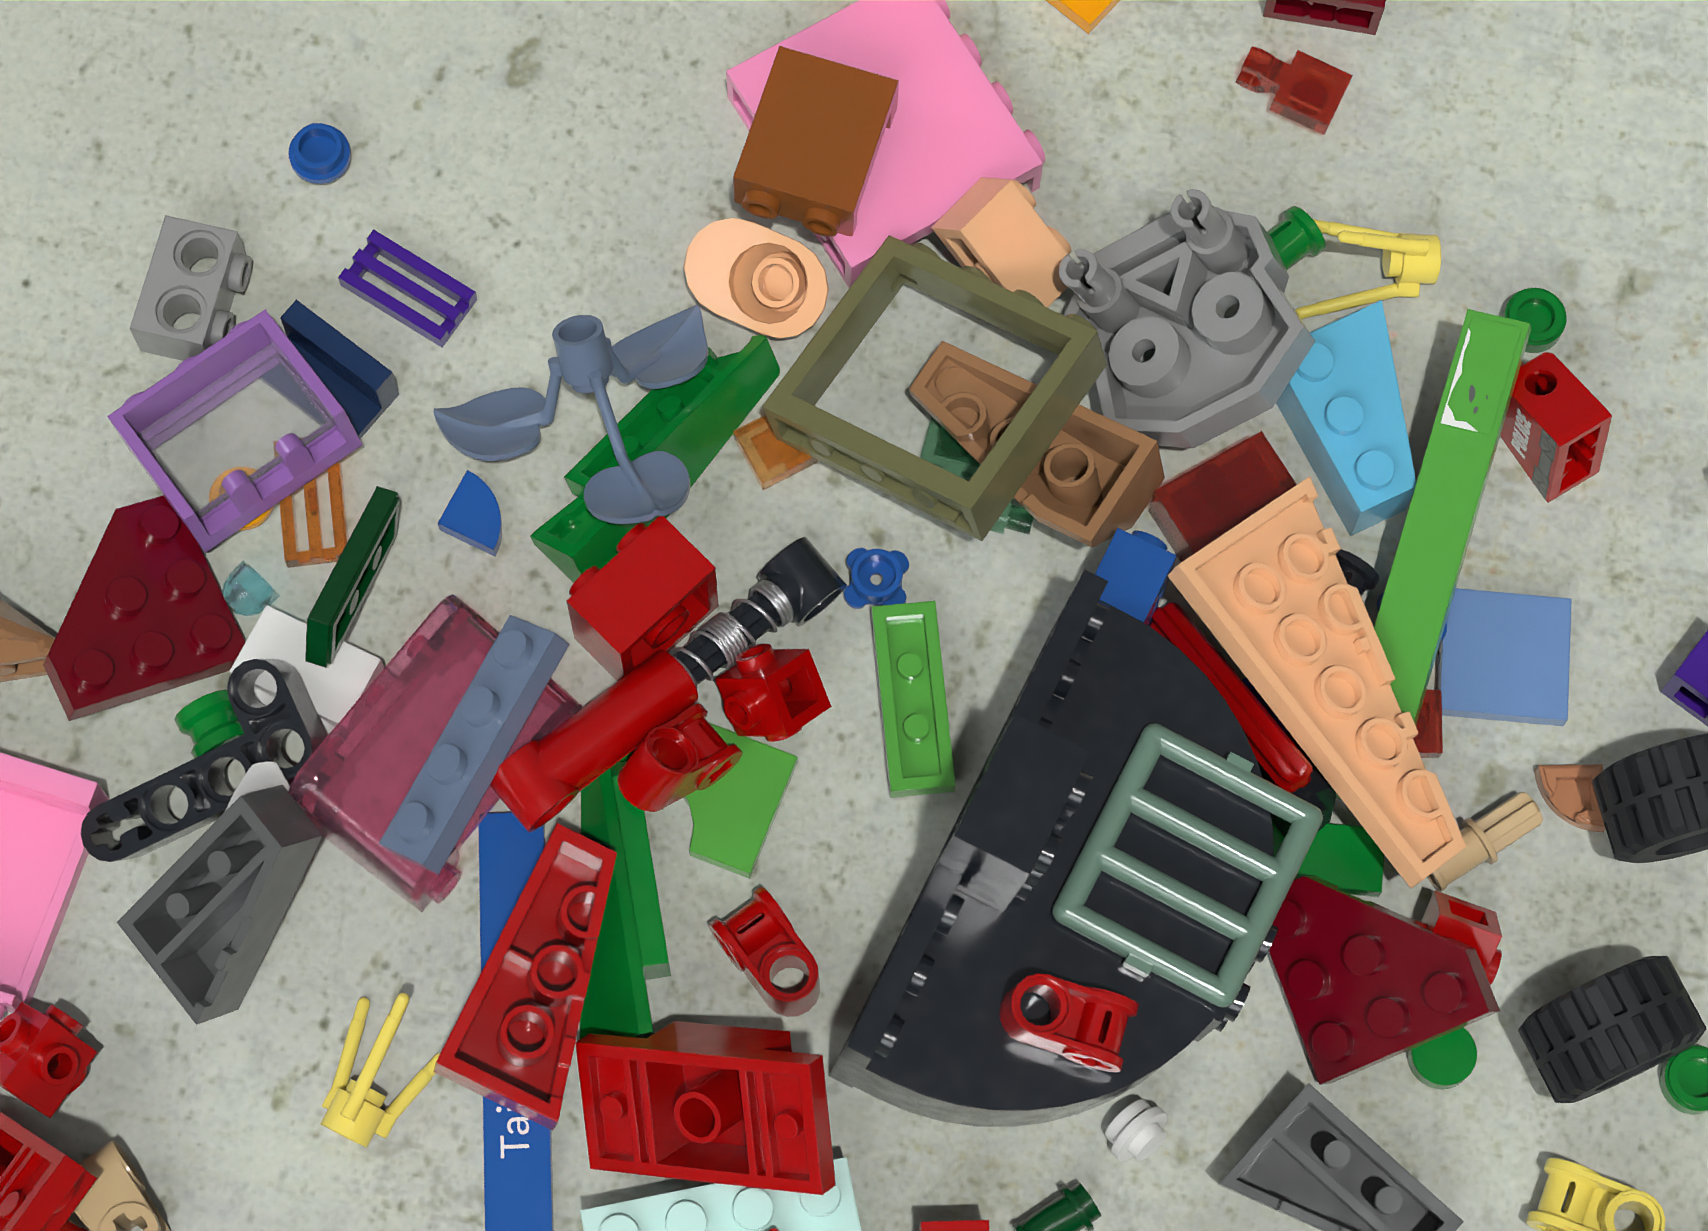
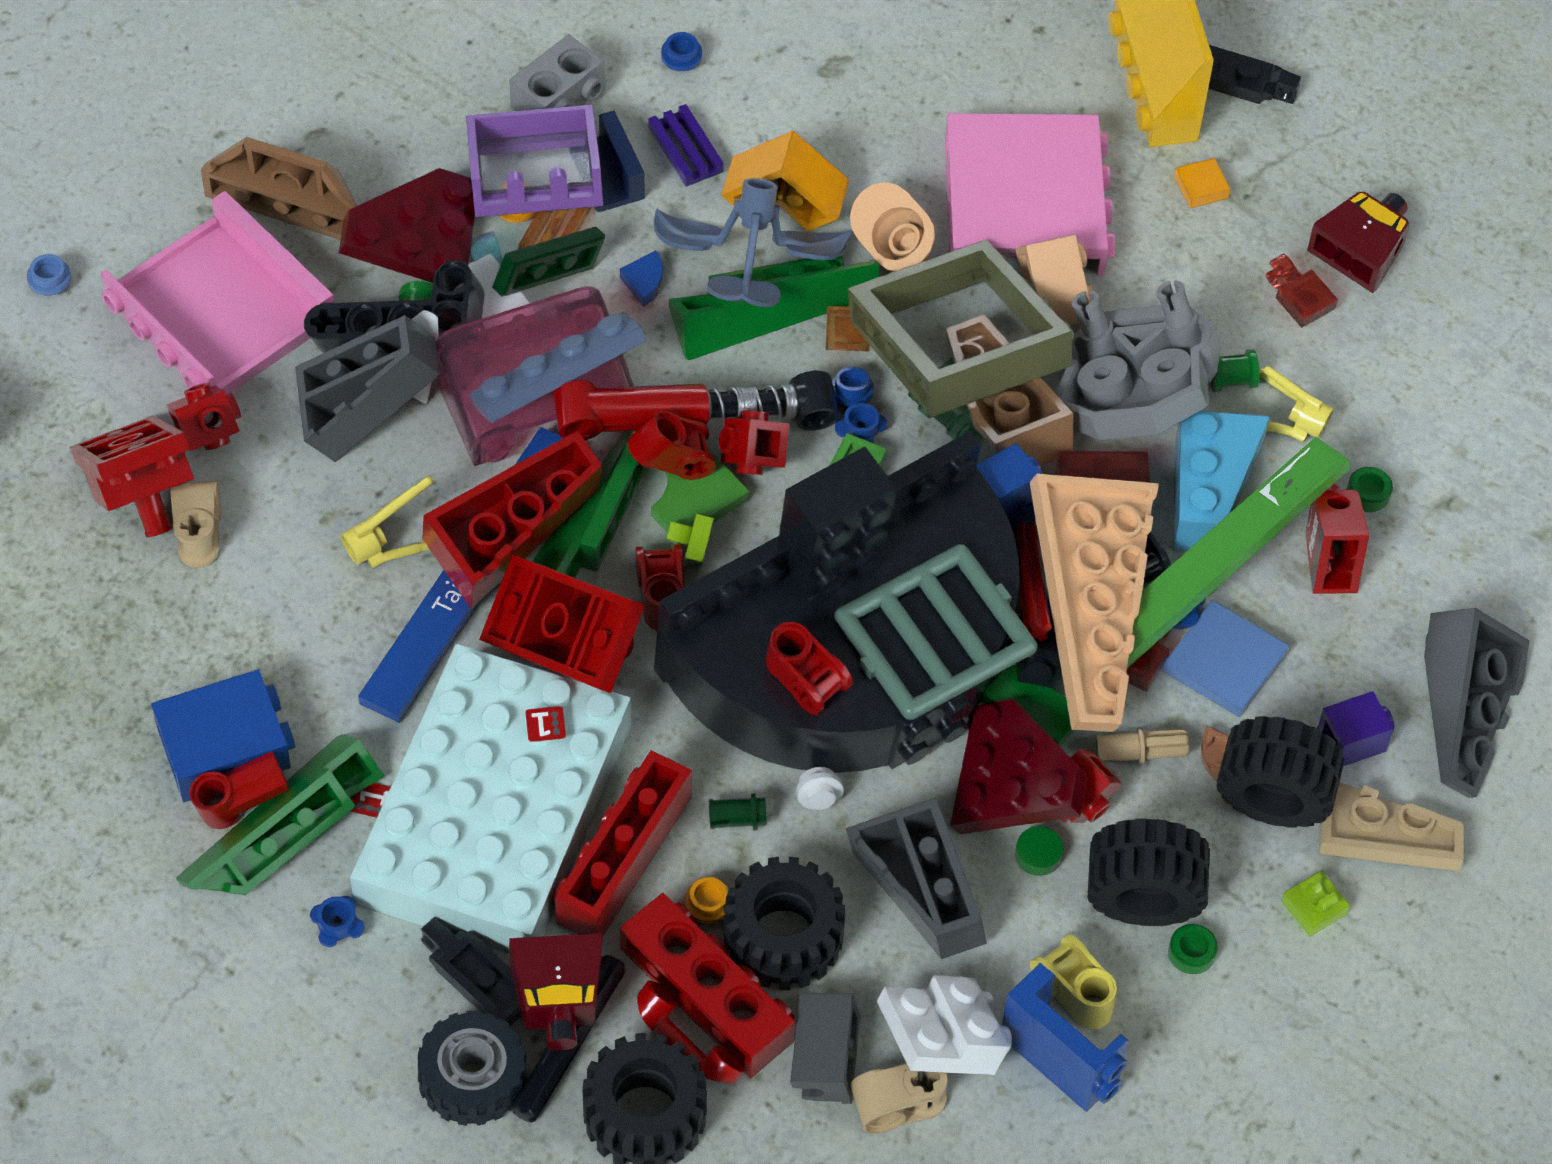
camera: 30 degrees right, 15 degrees down
red brick [566,516,719,681] -> none
dark orange panel [733,46,899,237] -> none
none -> lime tile [666,514,714,563]
none -> light orange brick [721,130,849,232]
none -> blue plate [832,367,874,407]

